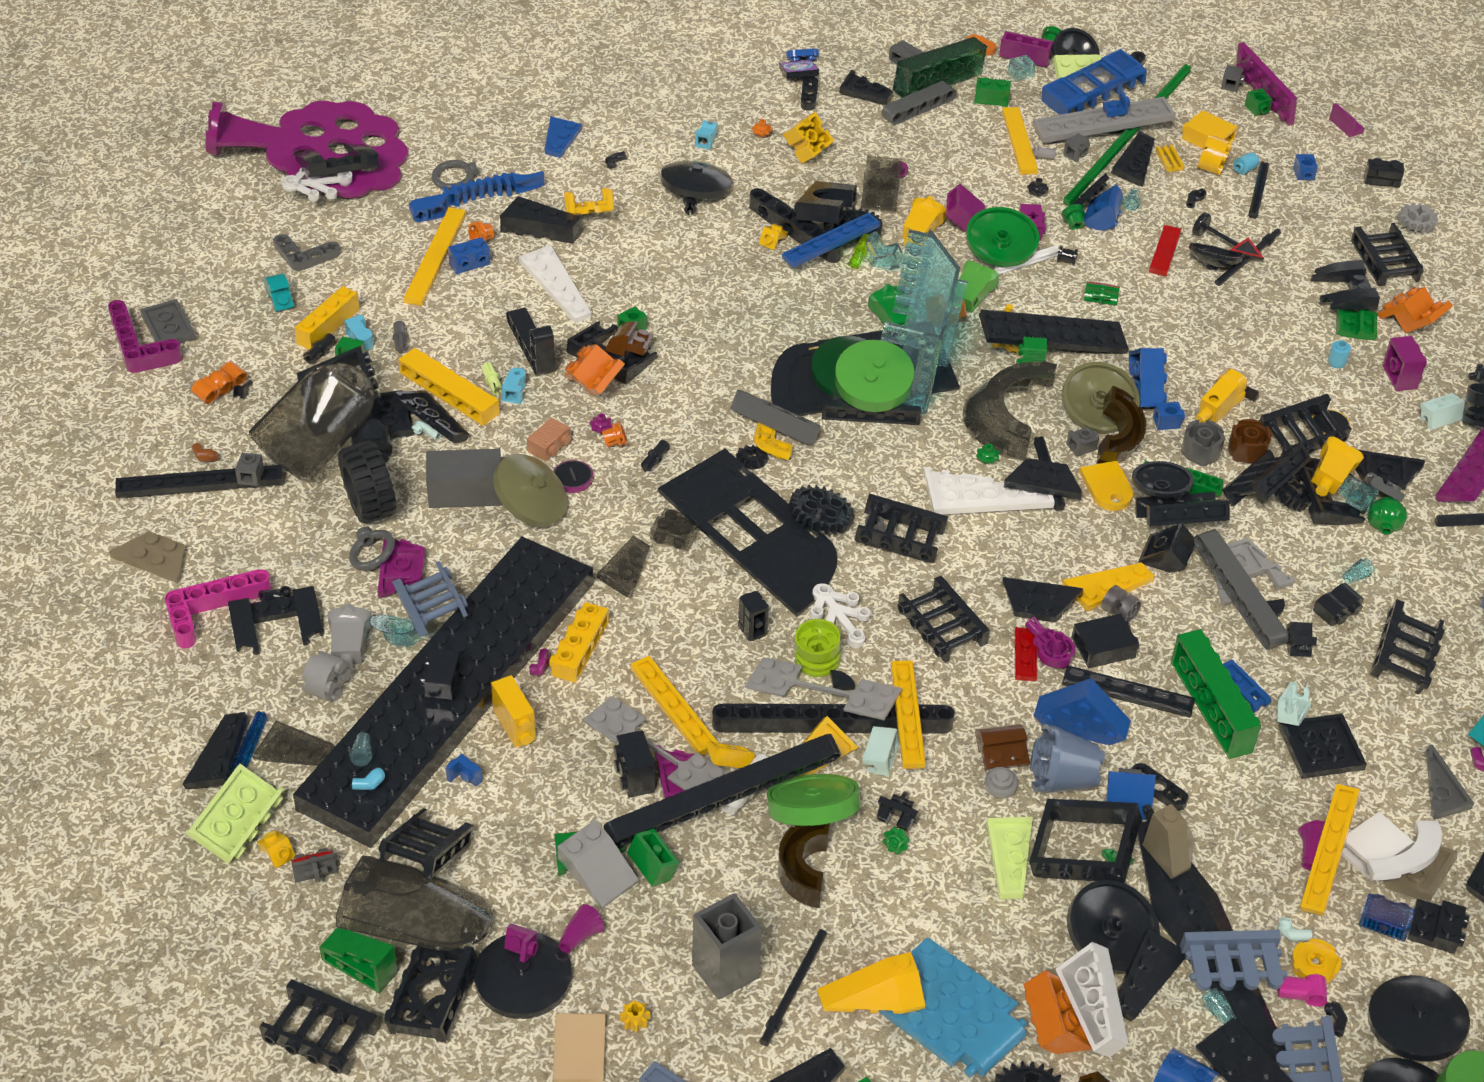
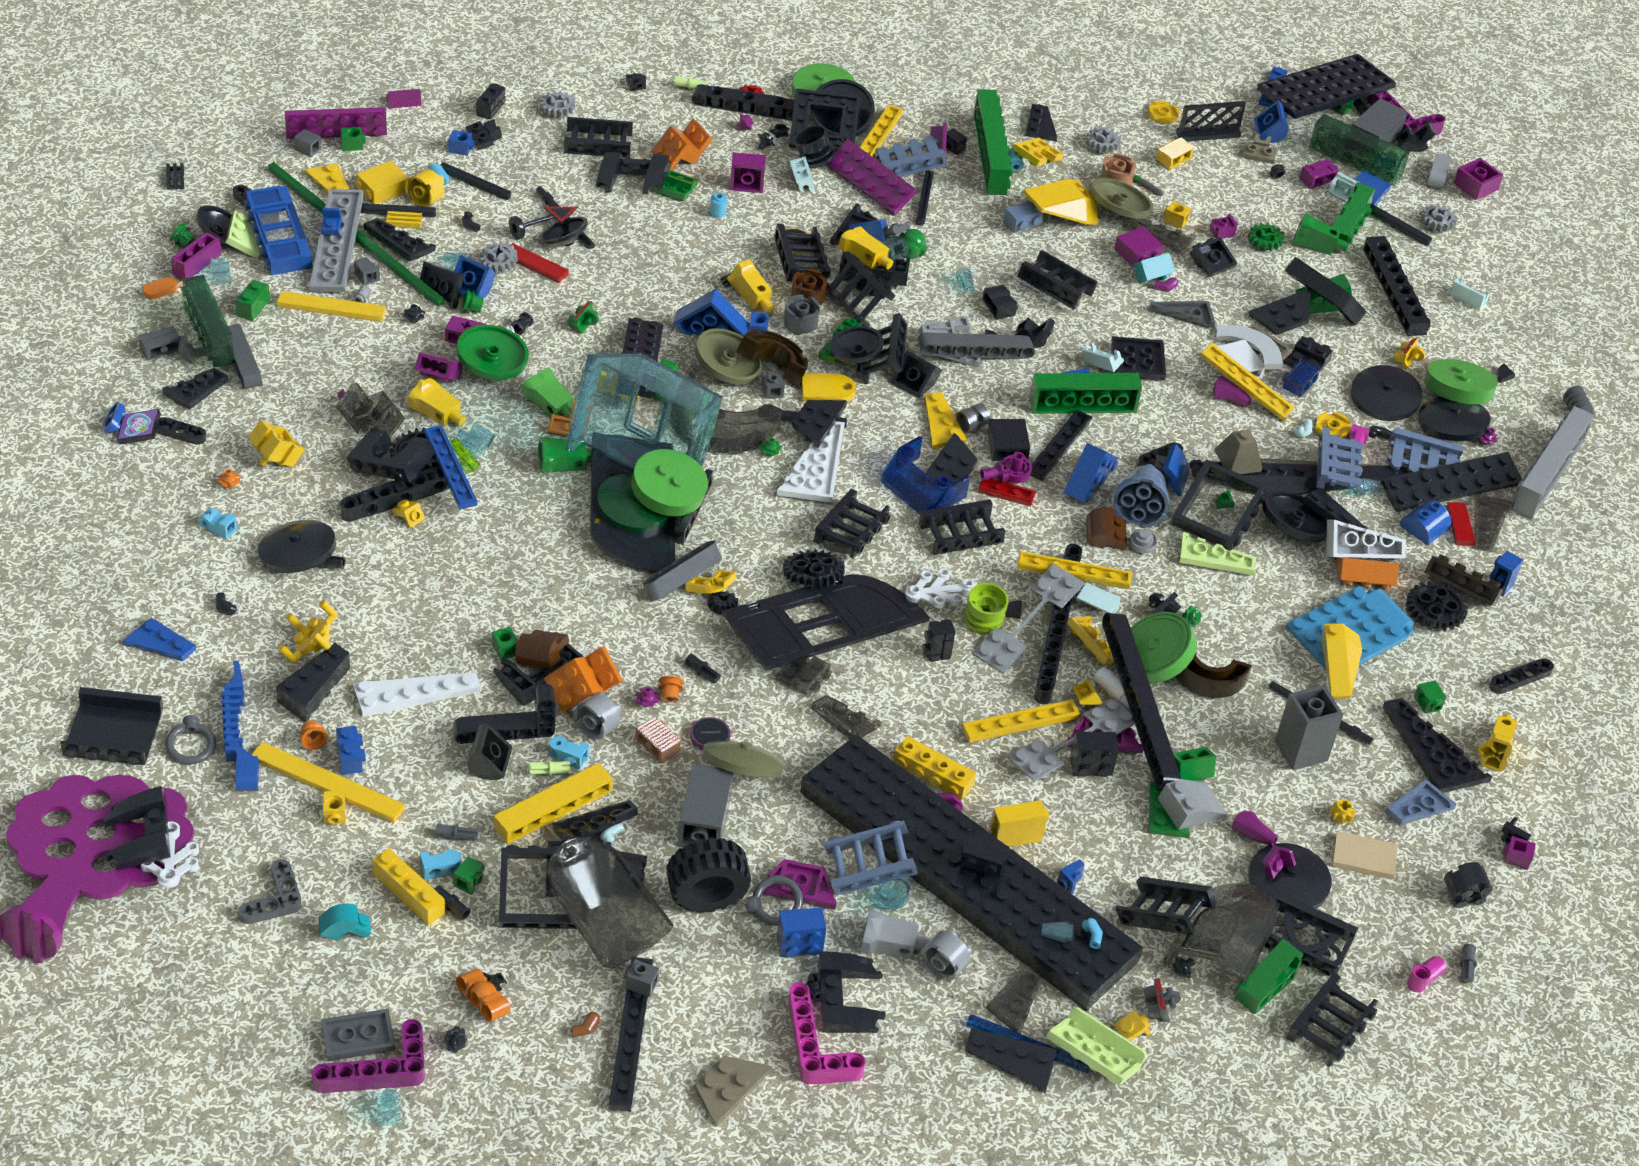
camera: 80 degrees left, 0 degrees up
none -> black panel [60,687,164,765]
none -> black tile [166,163,185,190]
none -> yellow wing [305,163,350,194]
none -> yellow brick [323,791,346,825]
none -> black axle [360,203,436,217]
none -> clear light blue brick [377,1089,401,1126]
none -> black plant [444,1026,468,1053]
none -> black plate [465,119,502,150]
none -> pearl dark grey brick [467,722,513,780]
none -> light grey gear [480,241,518,274]
none -> light grey brick [574,691,621,740]
none -> blue brick [777,907,826,958]
none -> blue panel [849,219,887,241]
none -> clear blue windscreen [881,436,970,515]

